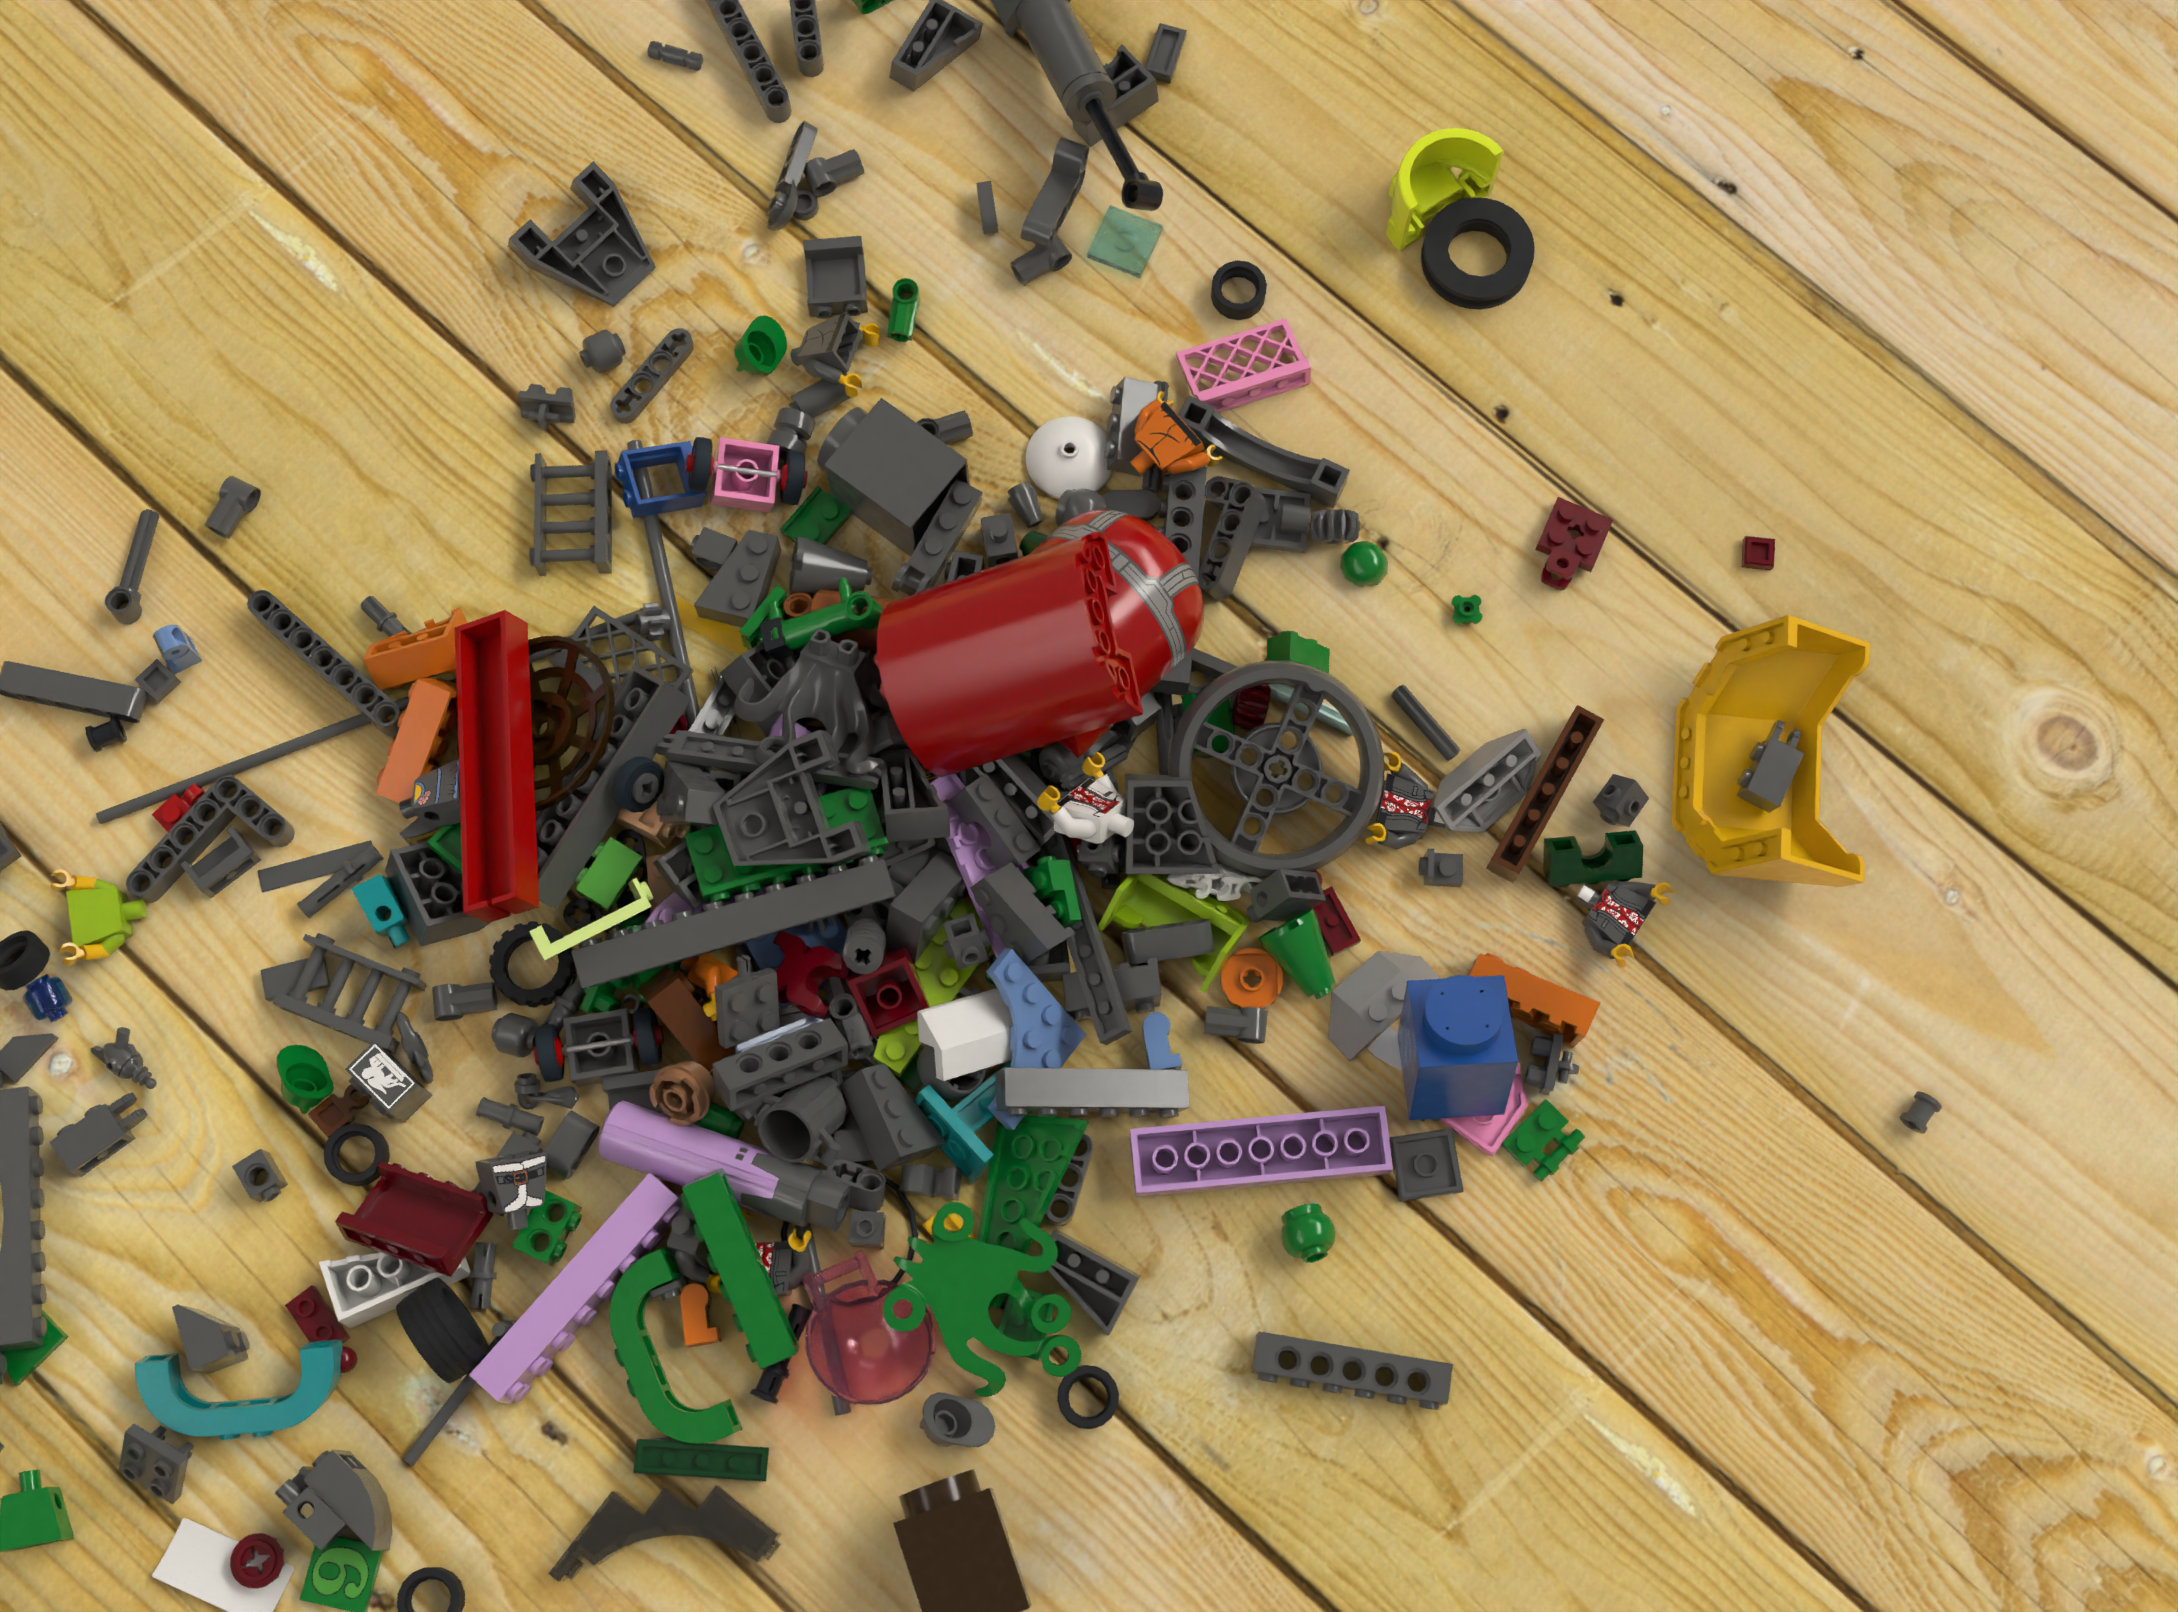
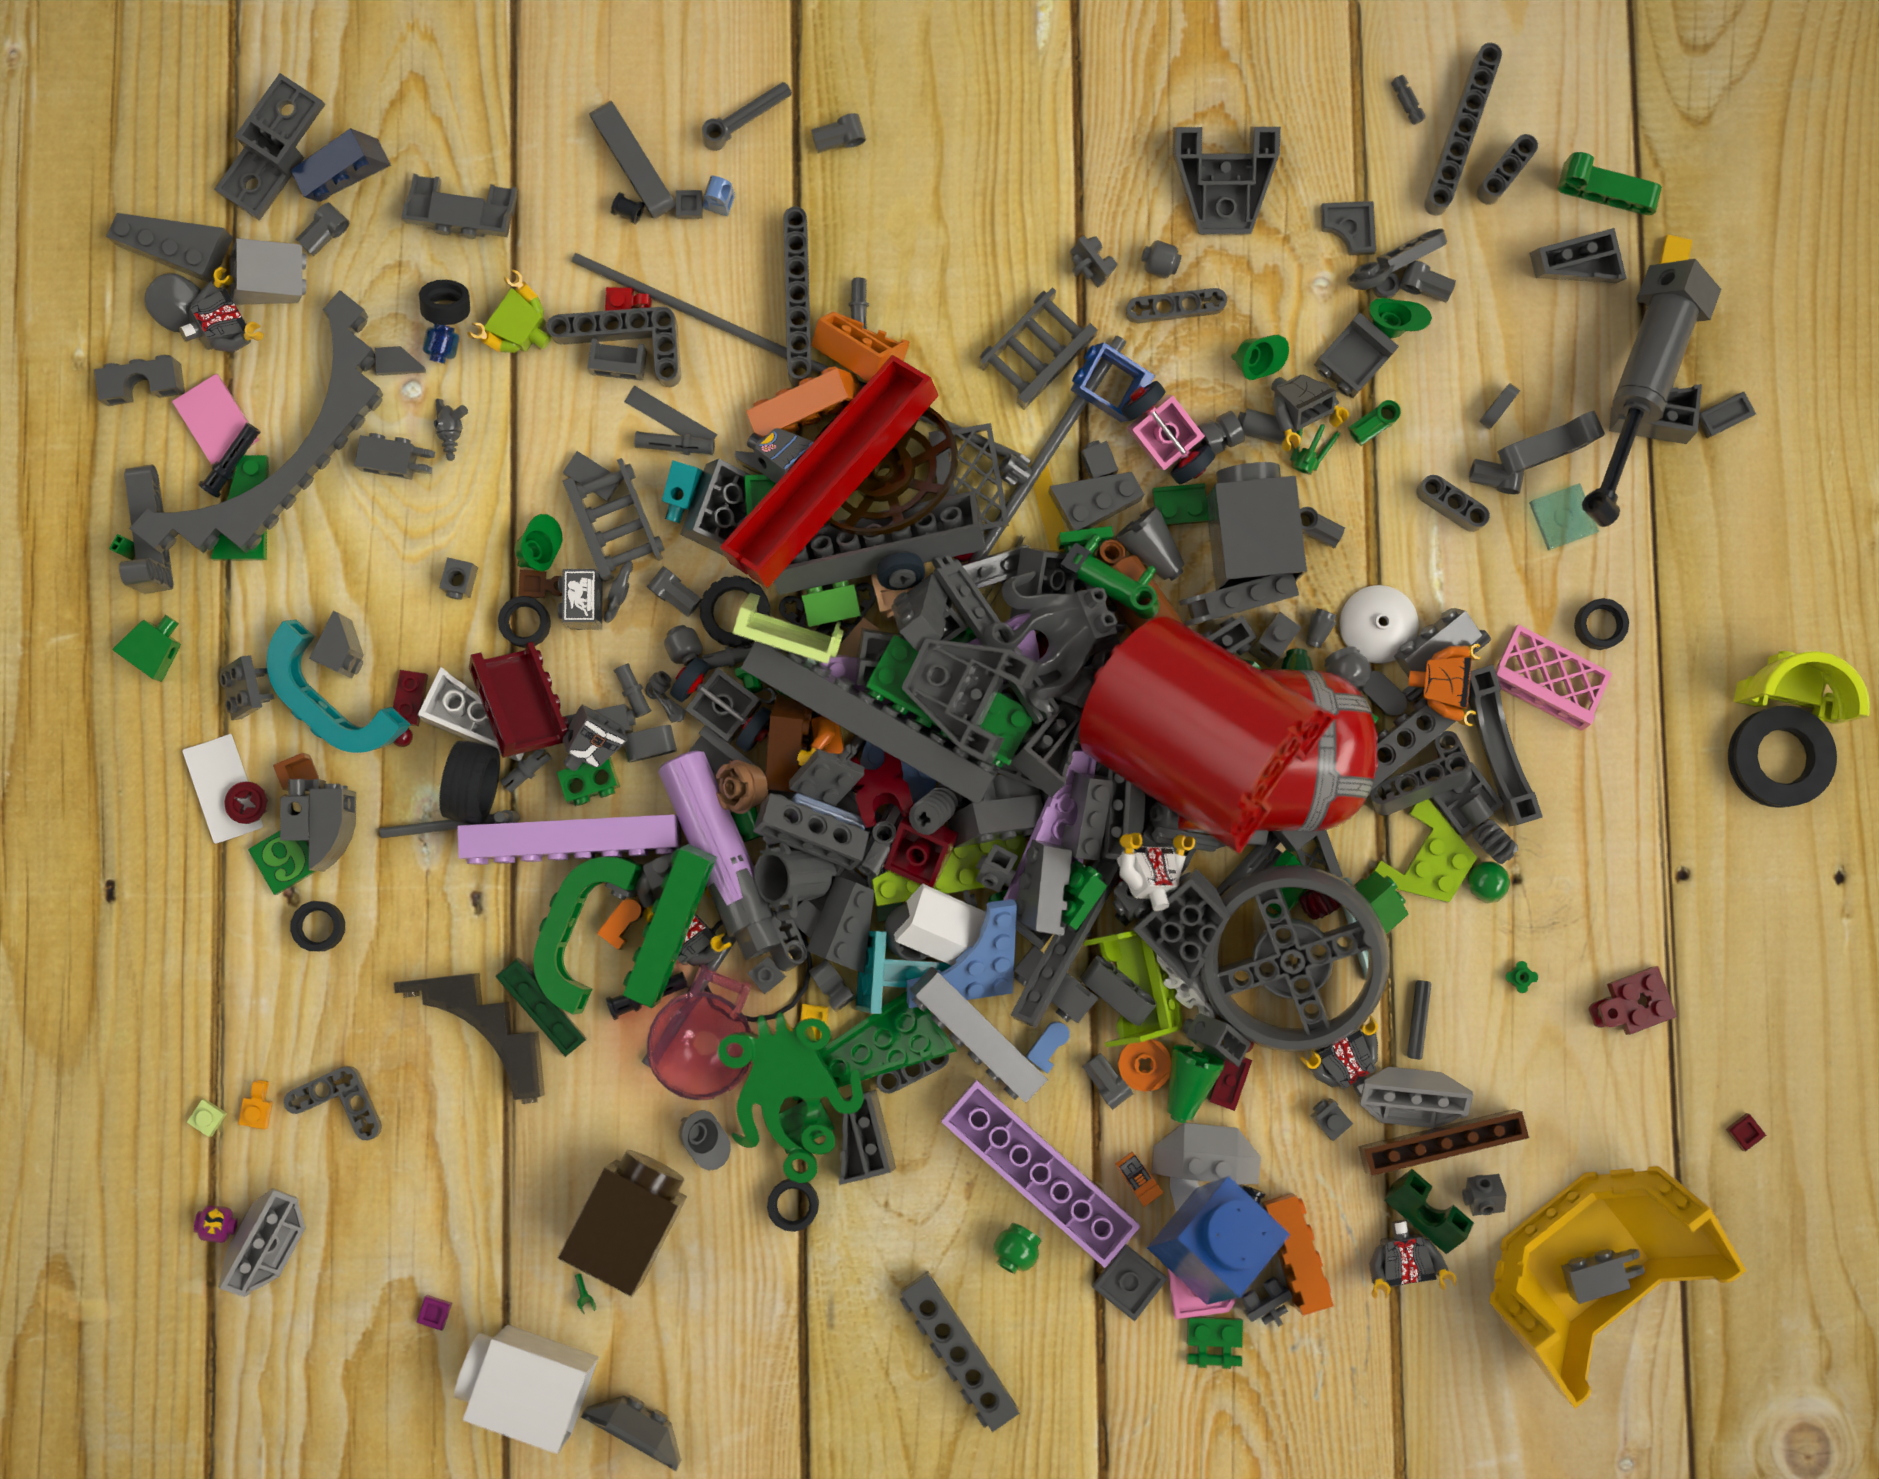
camera: 45 degrees right, 10 degrees up
none -> dark orange panel [273,753,319,791]
none -> leg [1115,1151,1163,1207]
none -> green plant [1290,424,1340,475]
none -> dark grey tile [1320,201,1376,255]
none -> green piece [1369,298,1432,339]
none -> lime wing [1370,799,1477,903]
none -> dark grey beam [1416,475,1490,532]

